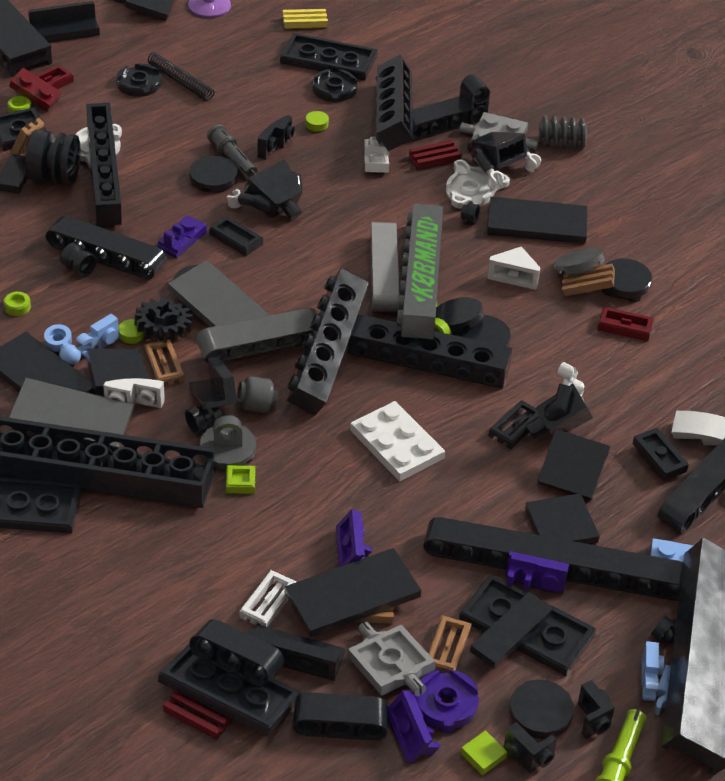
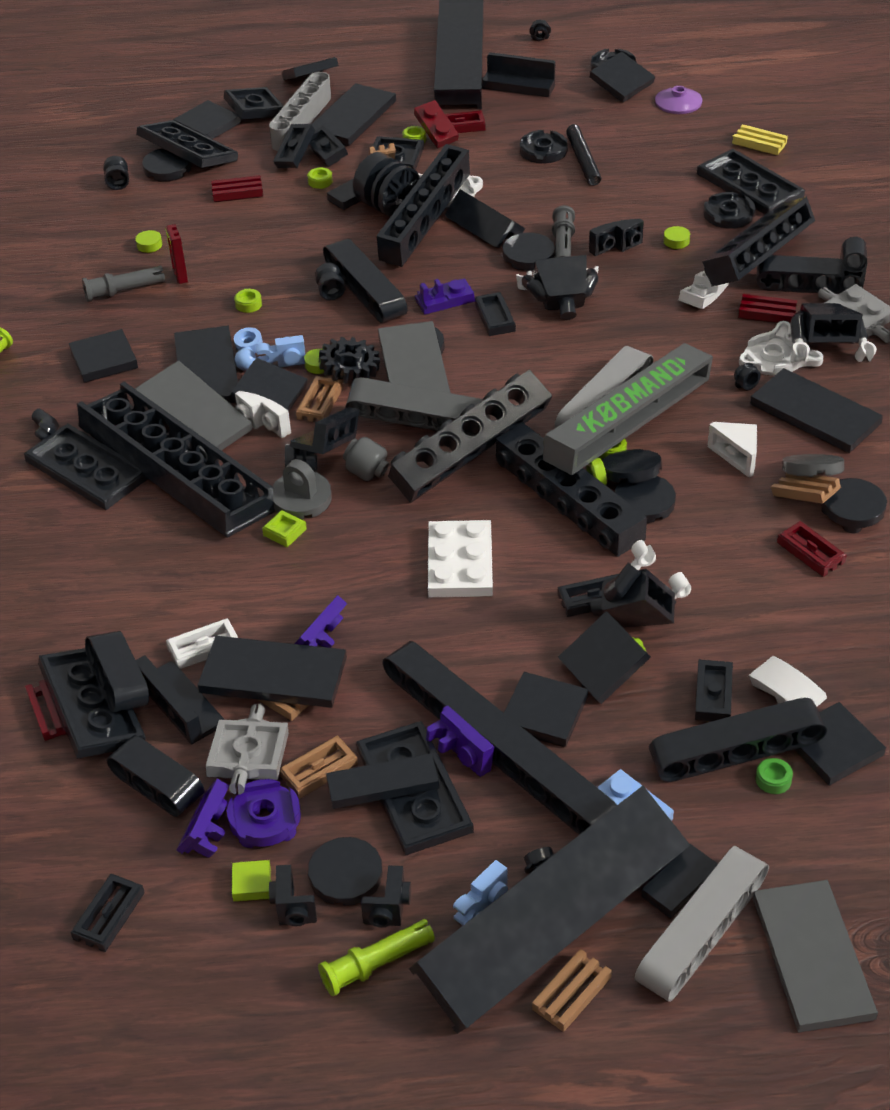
camera: 40 degrees right, 0 degrees up
none -> black panel [445,189,525,248]

